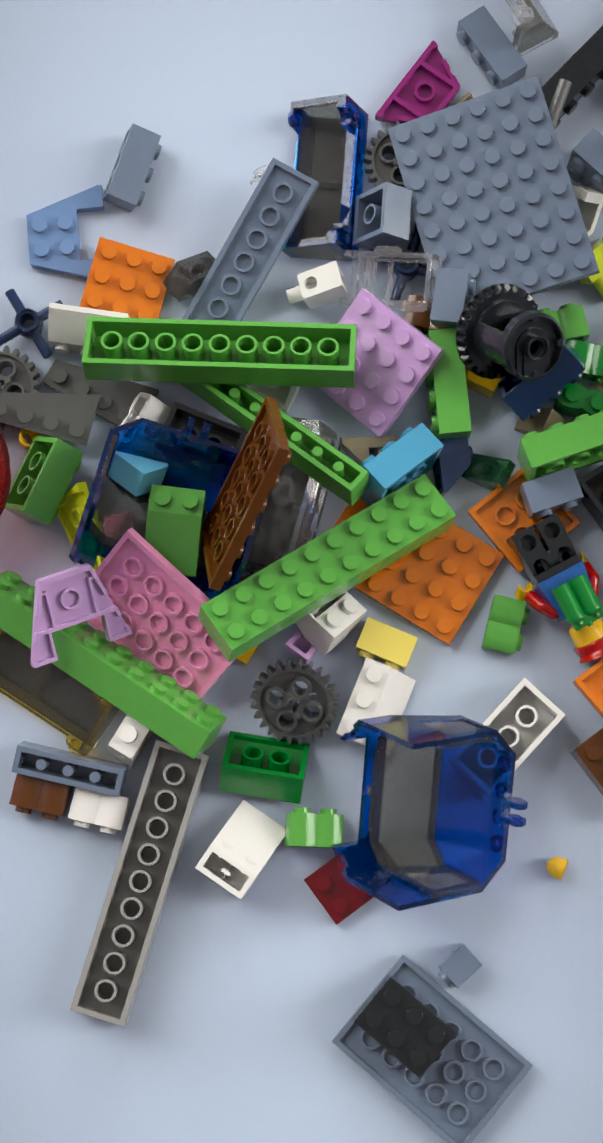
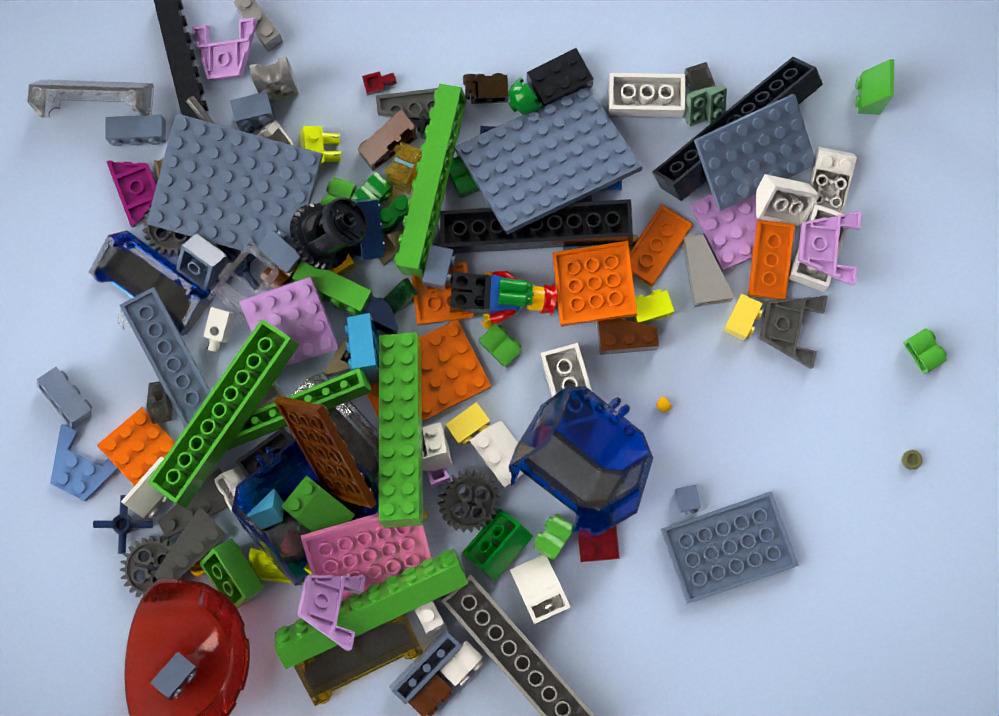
camera: 60 degrees left, 0 degrees up
black brick [353,976,456,1078] -> none

